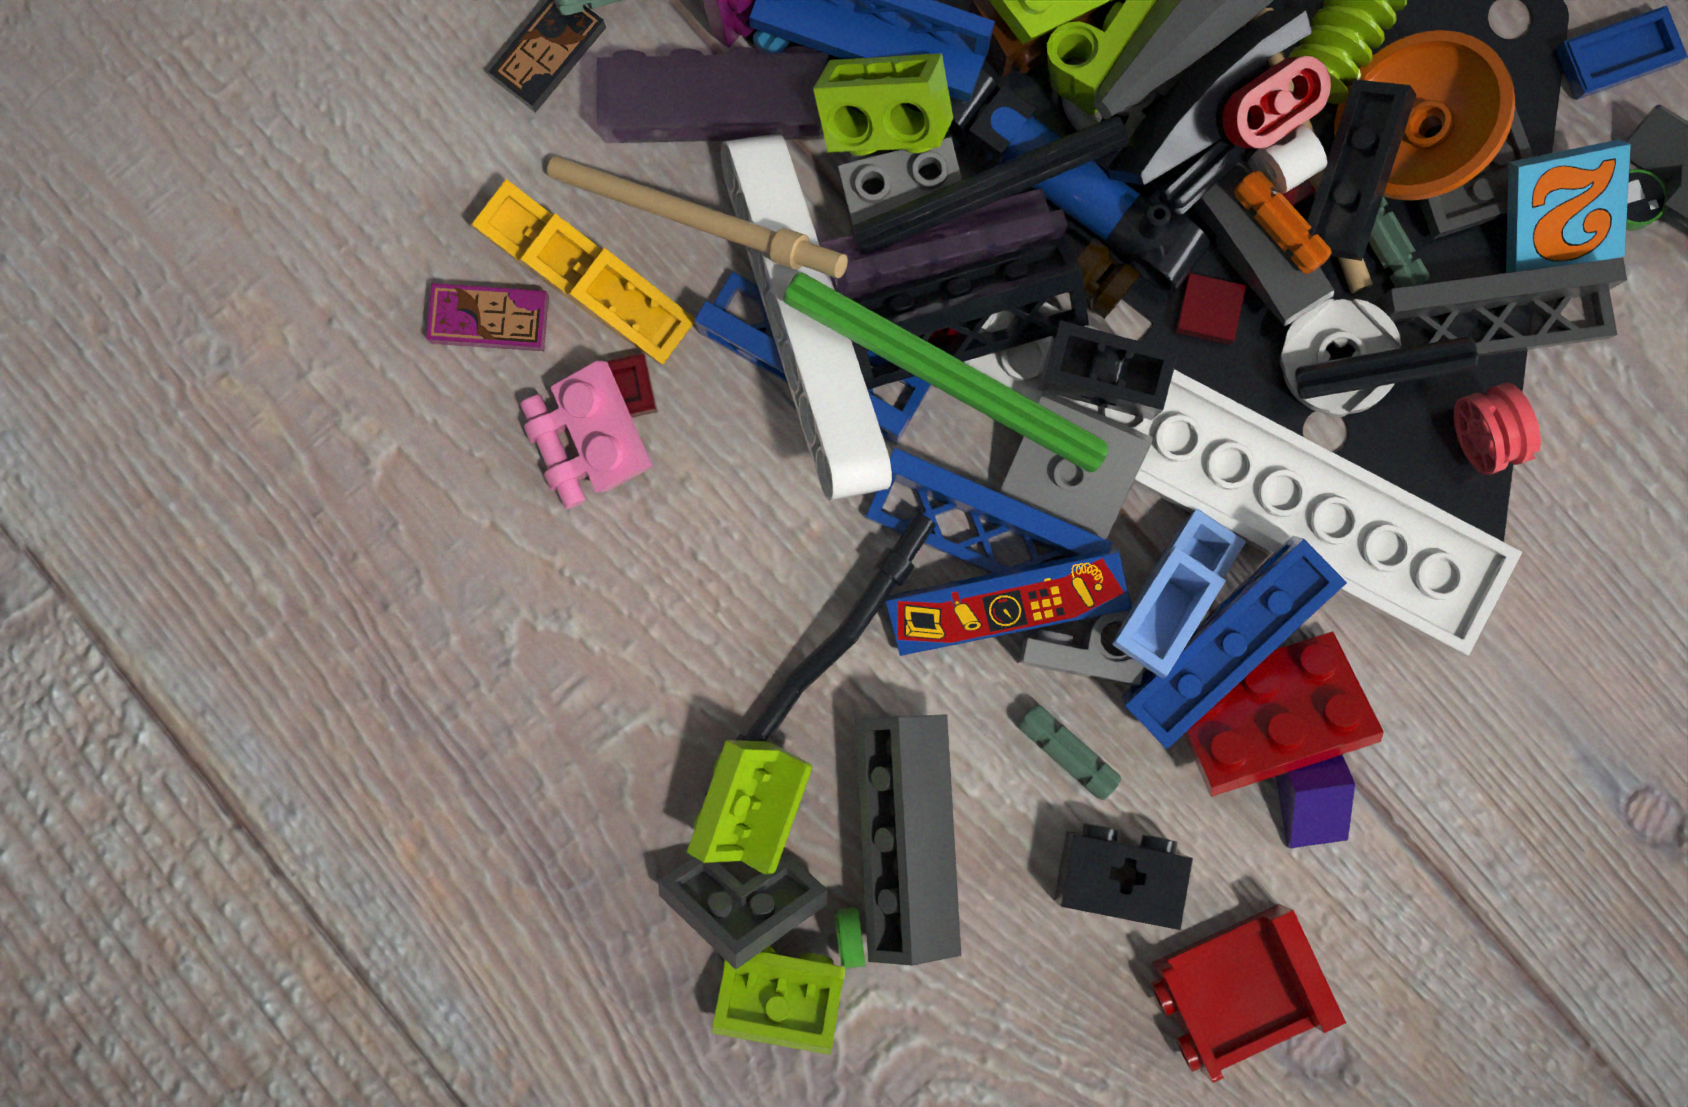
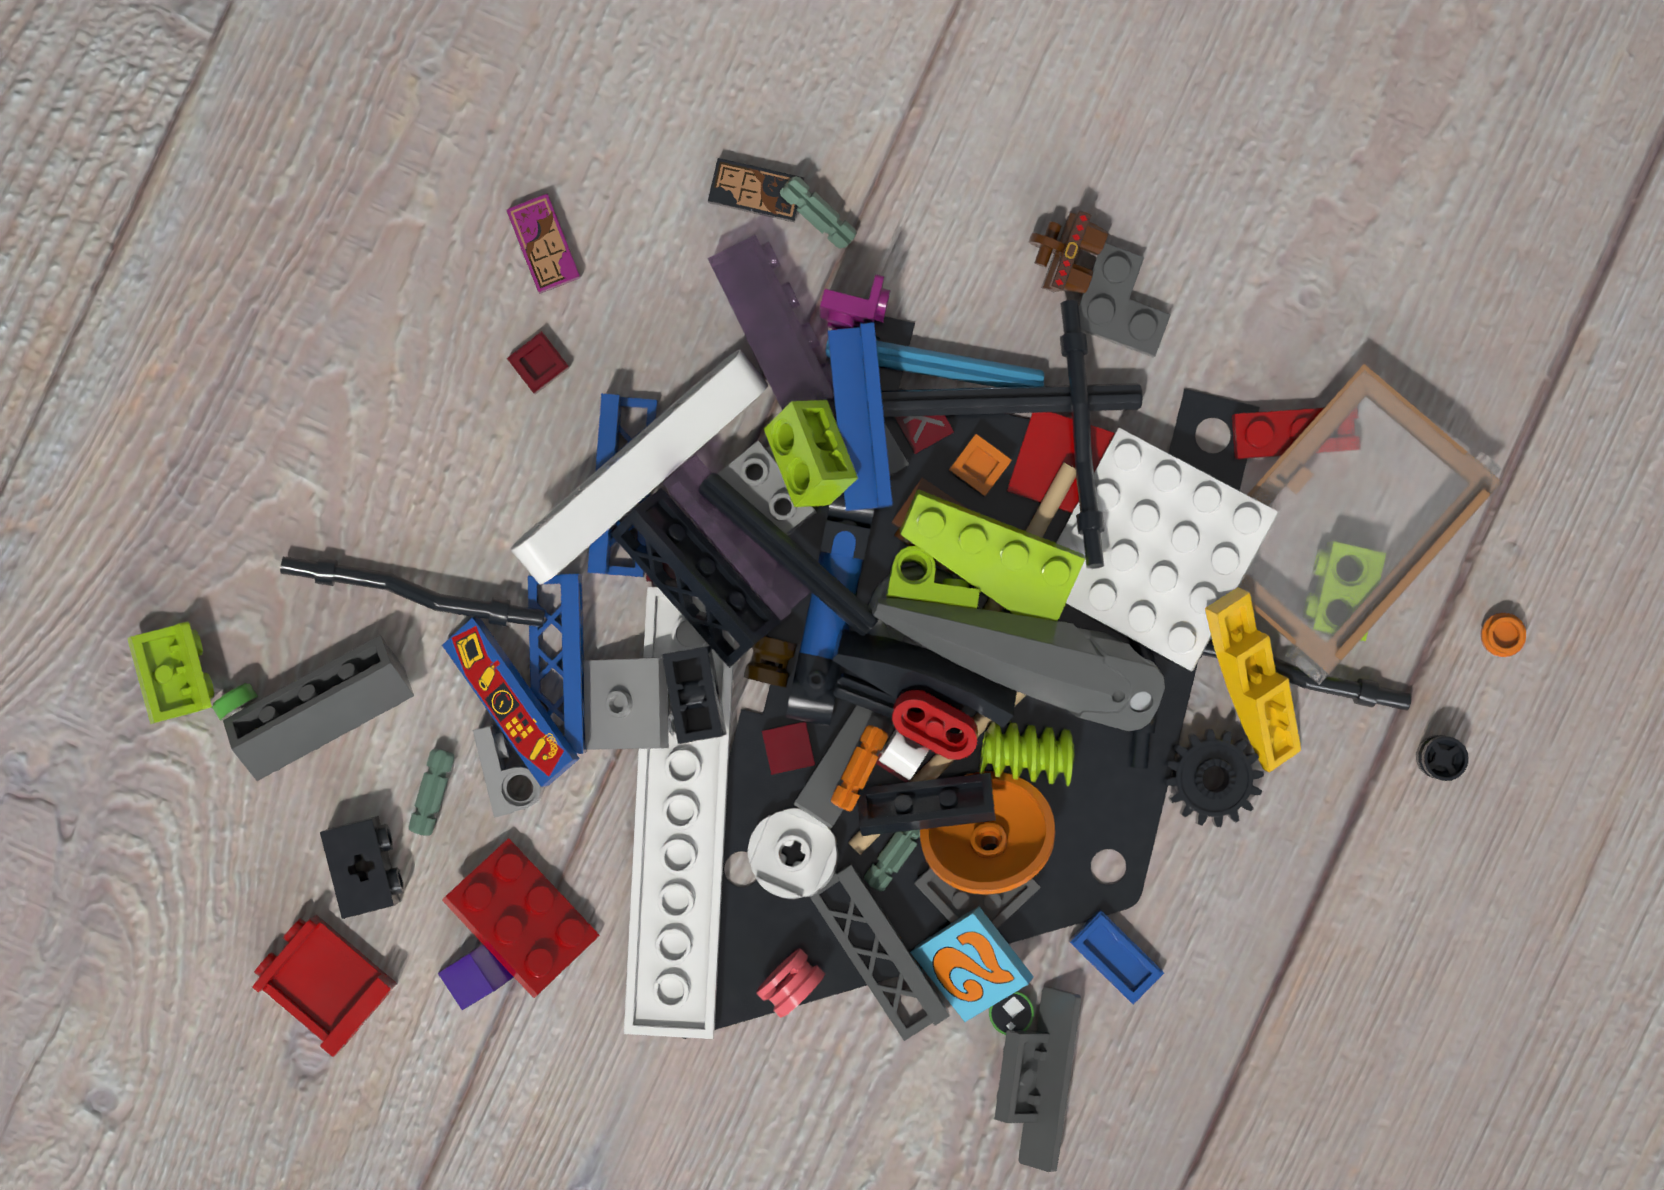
camera: 65 degrees right, 5 degrees up
yellow slope [471,179,695,365] -> none
bright pink plate [520,361,653,509] -> none
tan bar [547,156,848,278] -> none
dark grey plate [658,854,828,970] -> none
lime bracket [686,740,812,874] -> none
bright green axle [783,272,1109,472] -> none
light blue slope [1112,508,1246,679] -> none
blue fence [1121,536,1347,749] -> none
black axle [1295,336,1478,399] -> none

